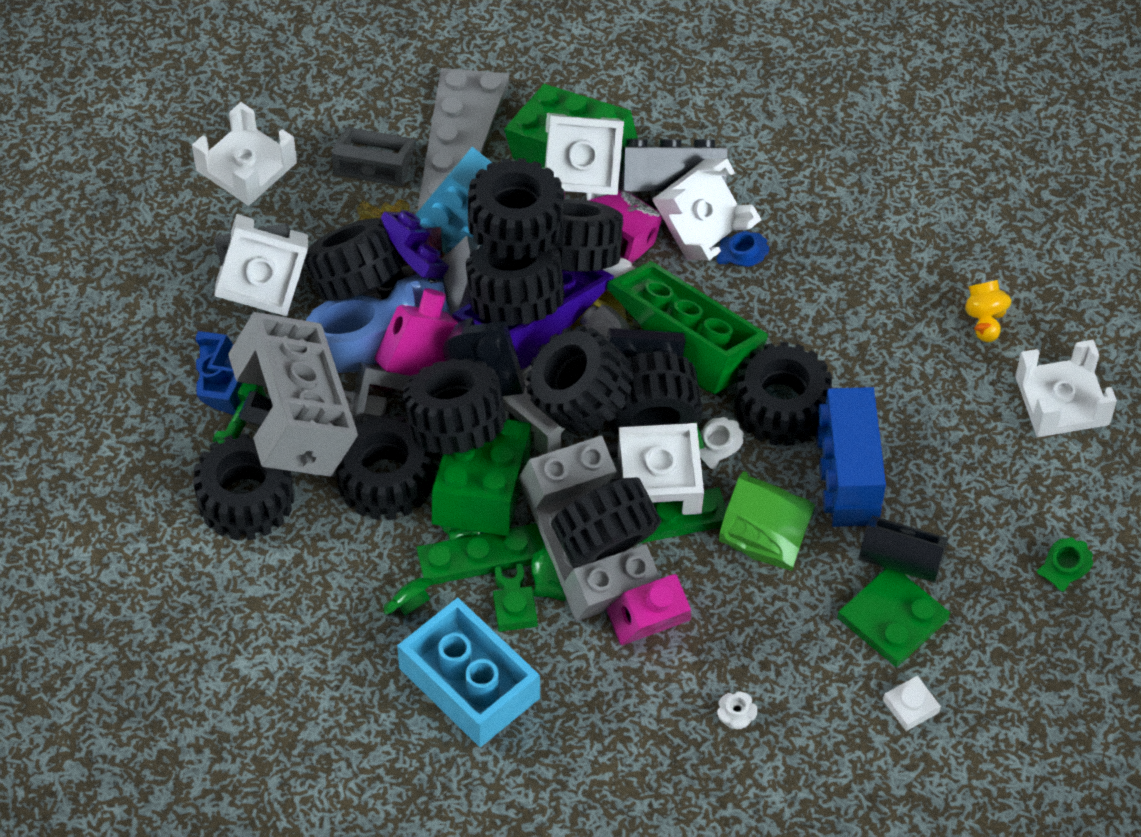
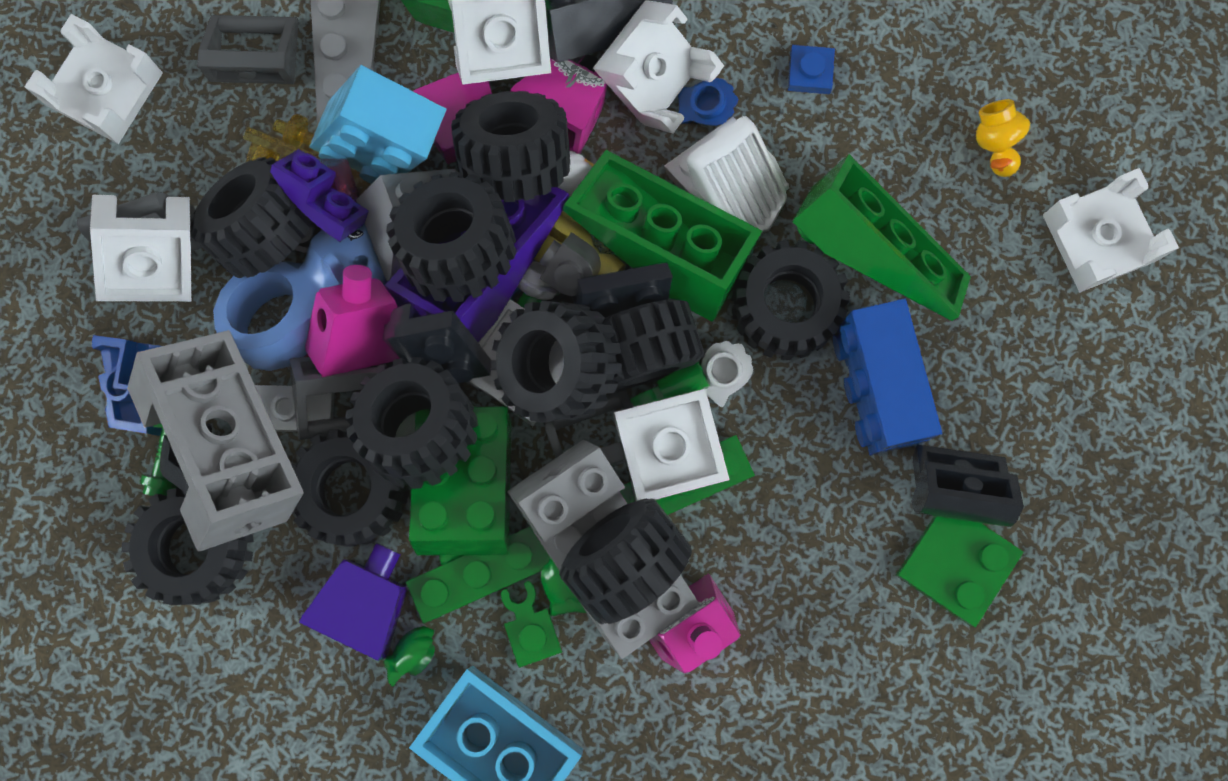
camera: 10 degrees left, 25 degrees up
black tyre [468,158,564,260] -> none
white plate [717,692,757,729] -> none
bright green slope [719,471,815,571] -> none
white plate [883,676,941,731] -> none
green animal [1036,537,1093,592] -> none
none -> dark purple torso [299,543,408,661]
none -> white piece [664,116,789,233]
none -> blue plate [788,45,835,94]
none -> green slope [792,154,971,321]

